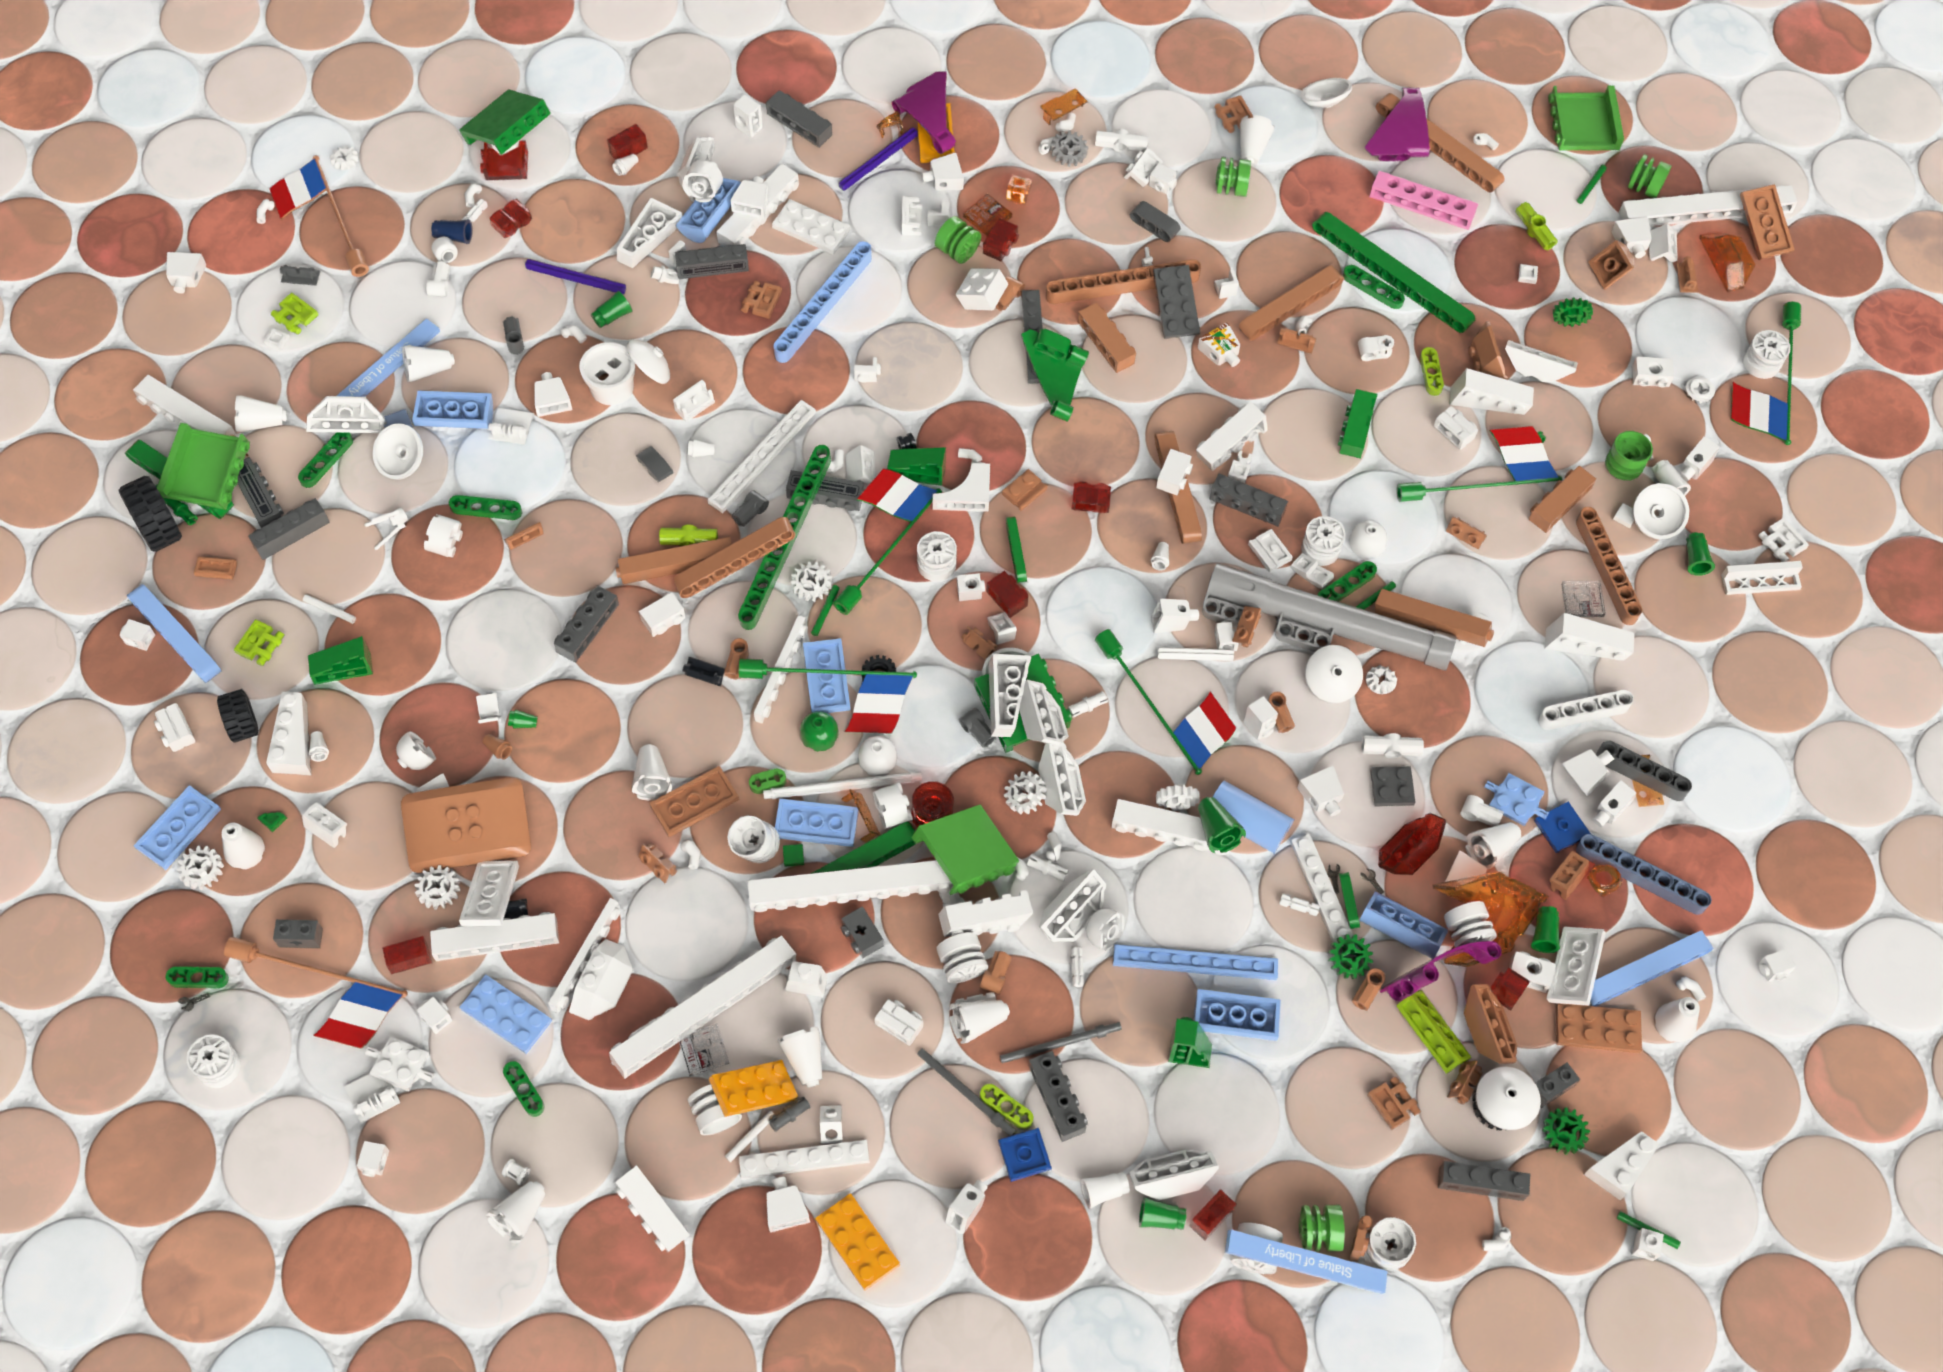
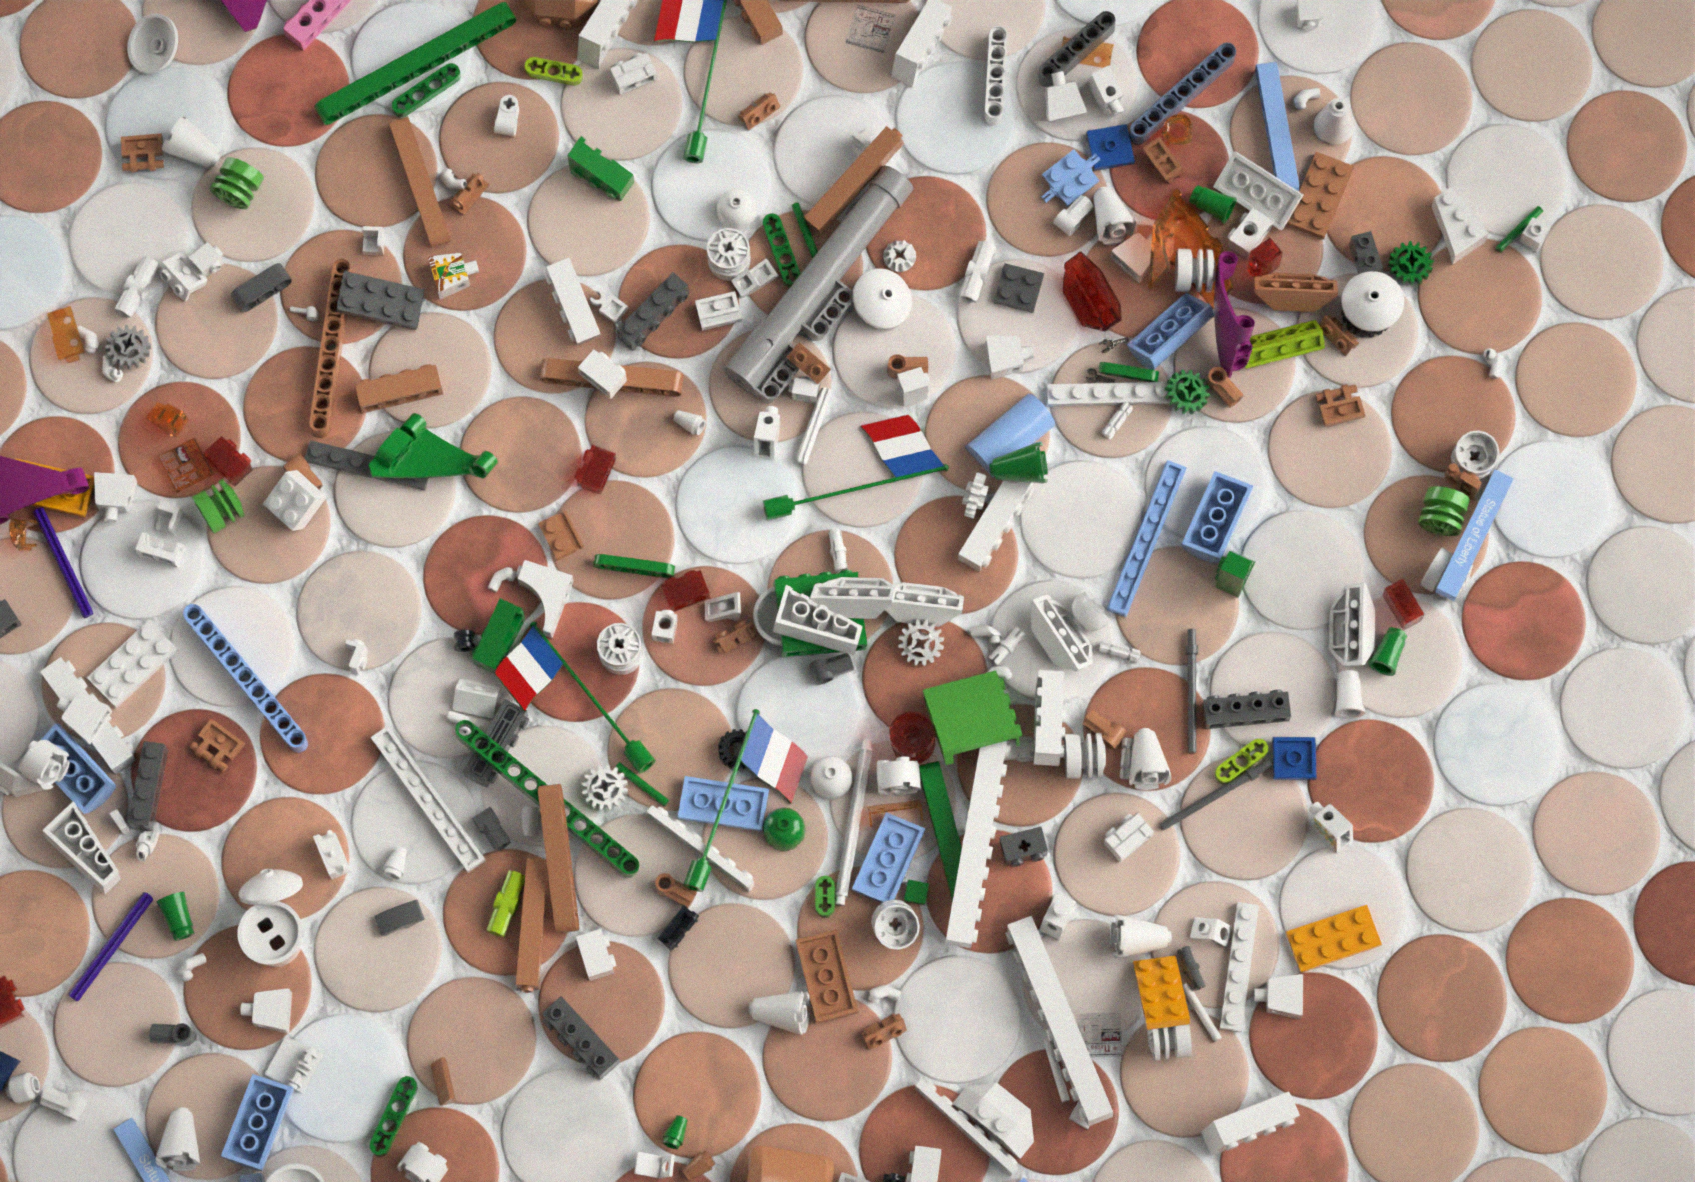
camera: 70 degrees left, 10 degrees up
dark grey brick [1438,1161,1530,1201] -> none

